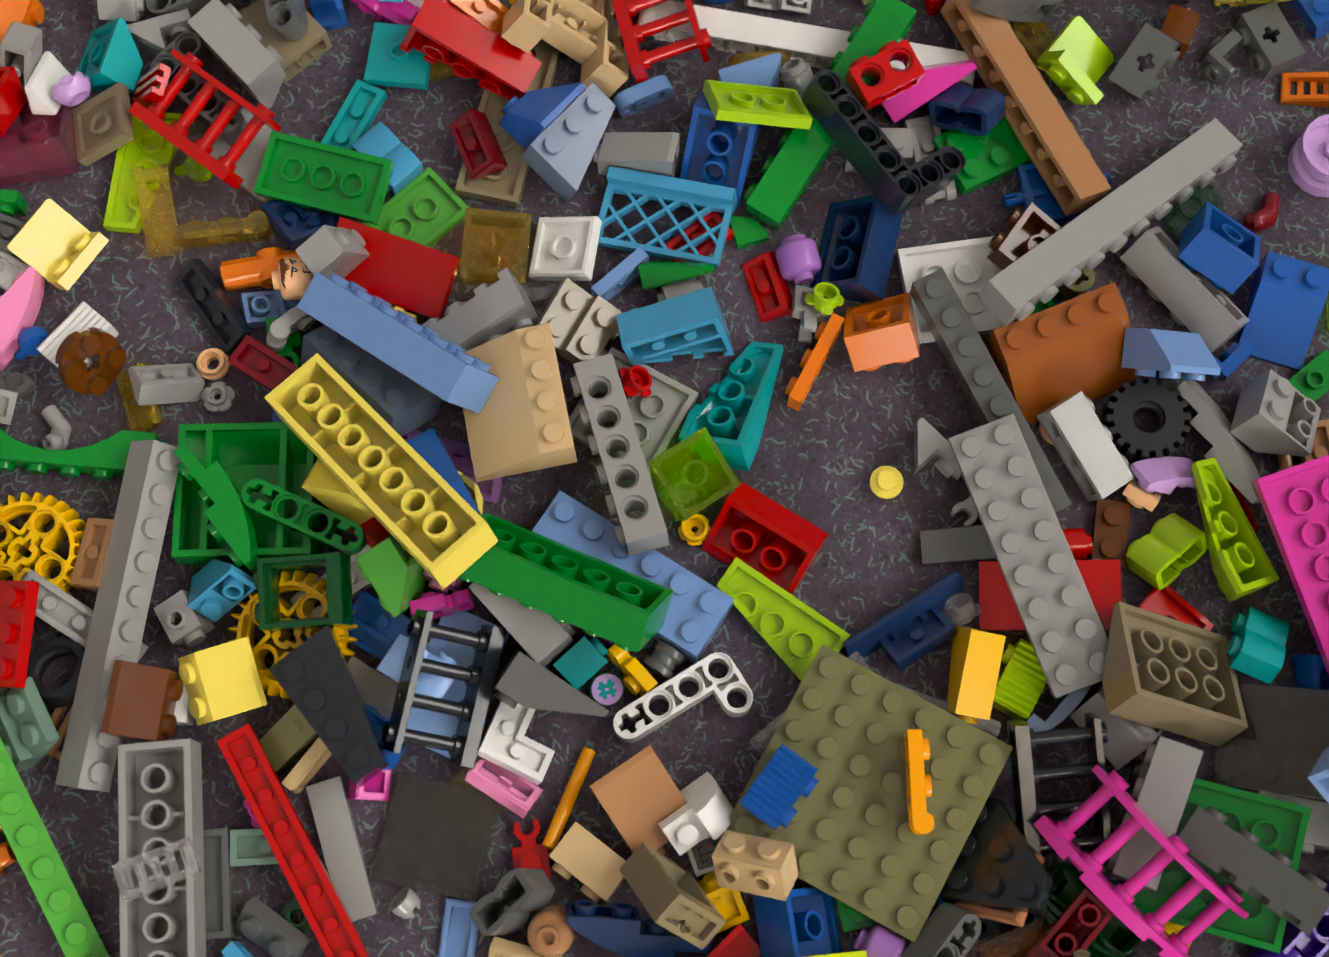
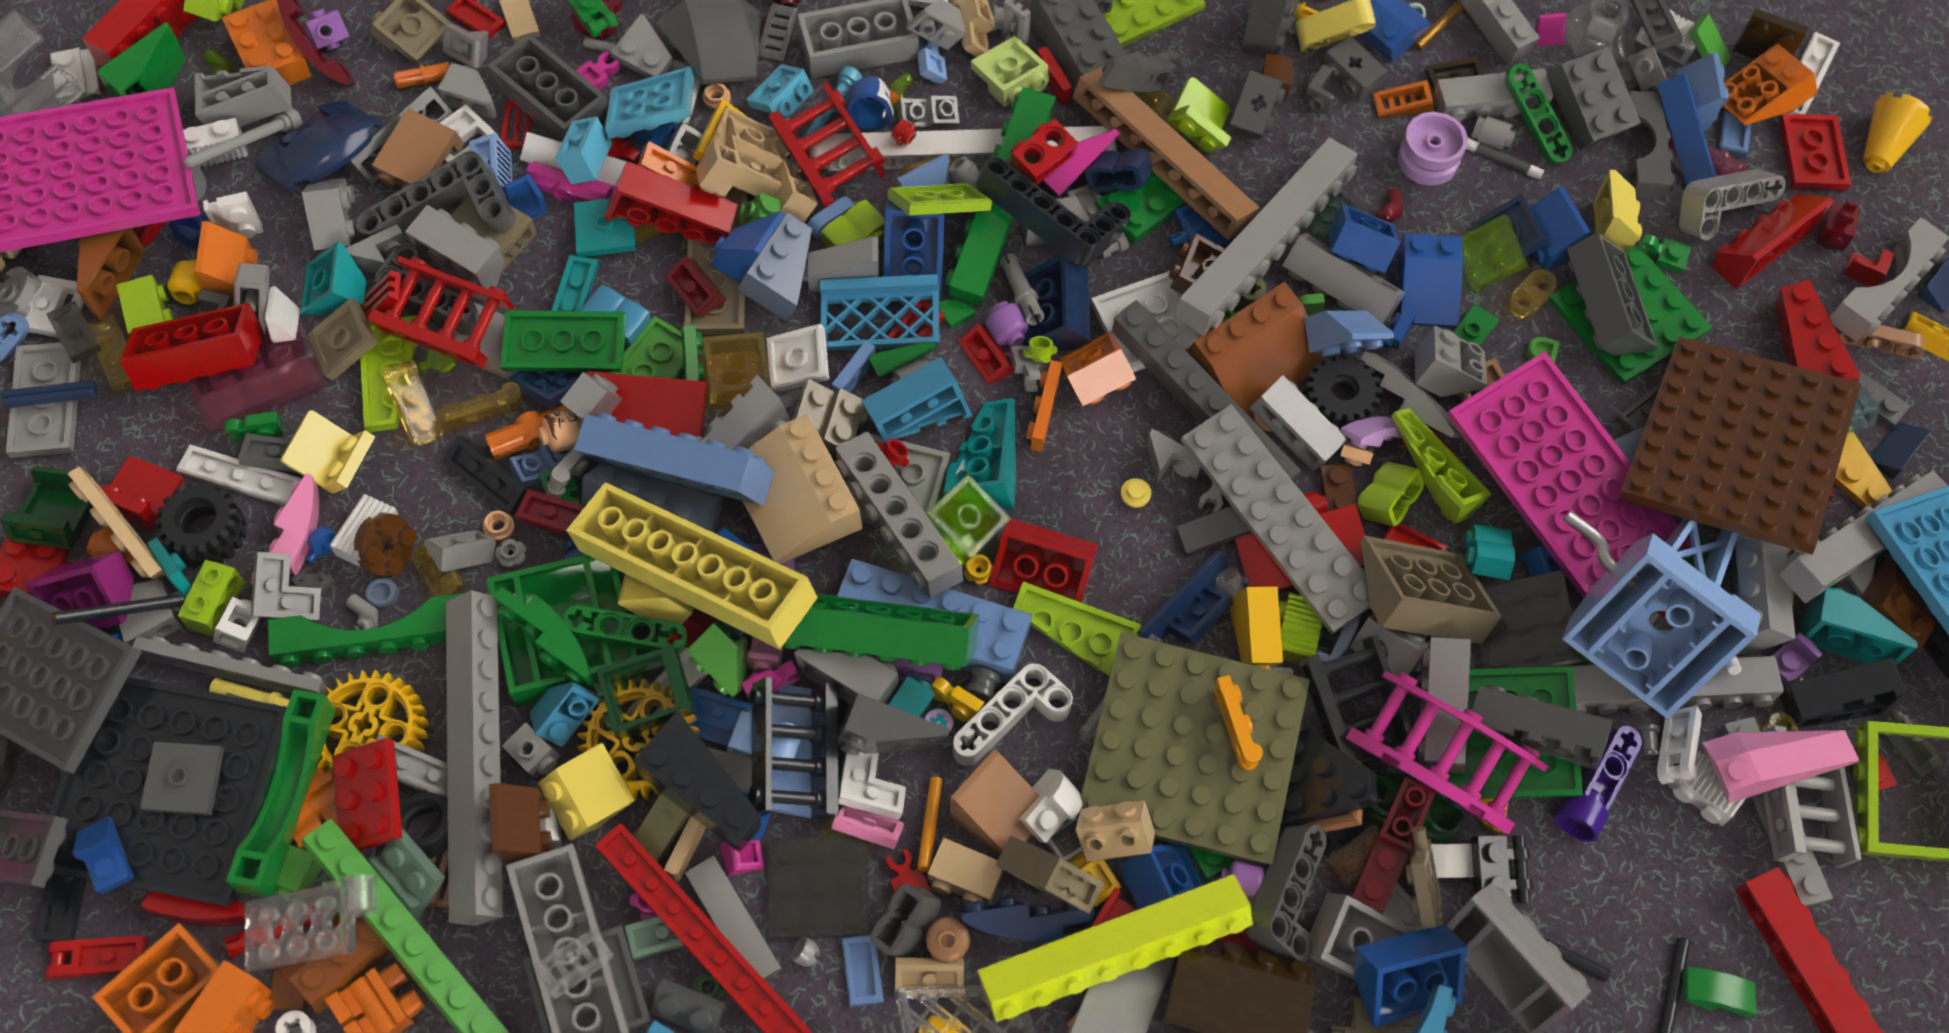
camera: 20 degrees left, 10 degrees down
lavender plate [52,71,91,107] -> none
medium nougat panel [70,518,114,594] -> none
blue brick [739,743,819,831] -> none
none -> sand blue tile [365,578,399,610]
none -> green plate [681,325,704,381]
none -> bright green brick [737,192,781,228]
none -> lime brick [821,199,885,248]
none -> red plate [891,119,917,146]
none -> light grey pin [999,253,1044,325]
none -> bright green tile [1298,293,1325,316]

